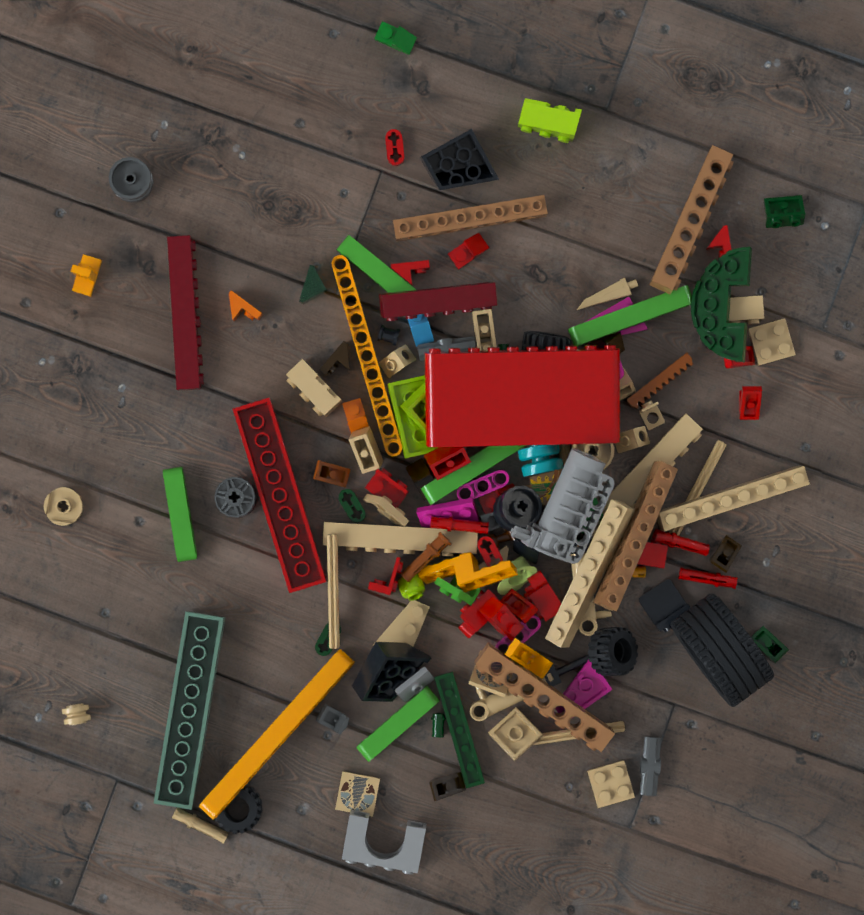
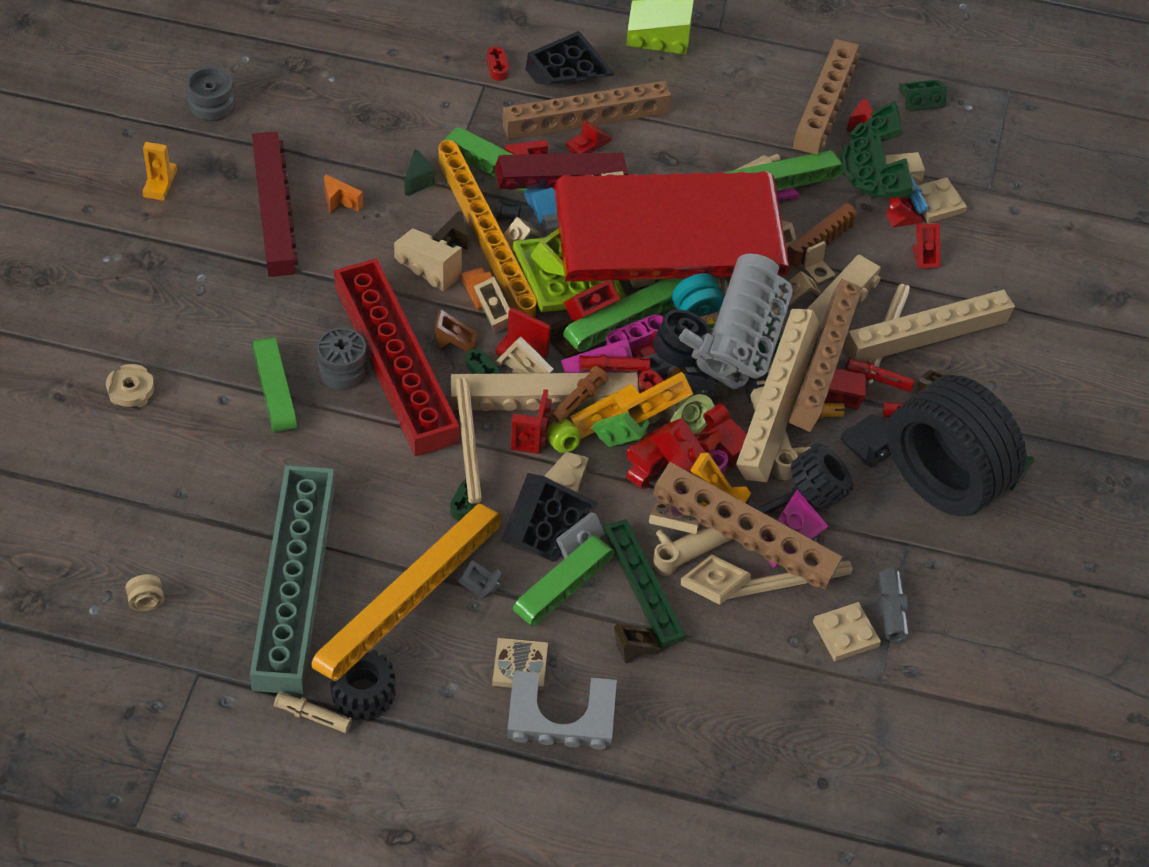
camera: 10 degrees left, 35 degrees down
dark green pin [431,713,446,738] -> none
none -> dark azure axle [906,174,928,214]

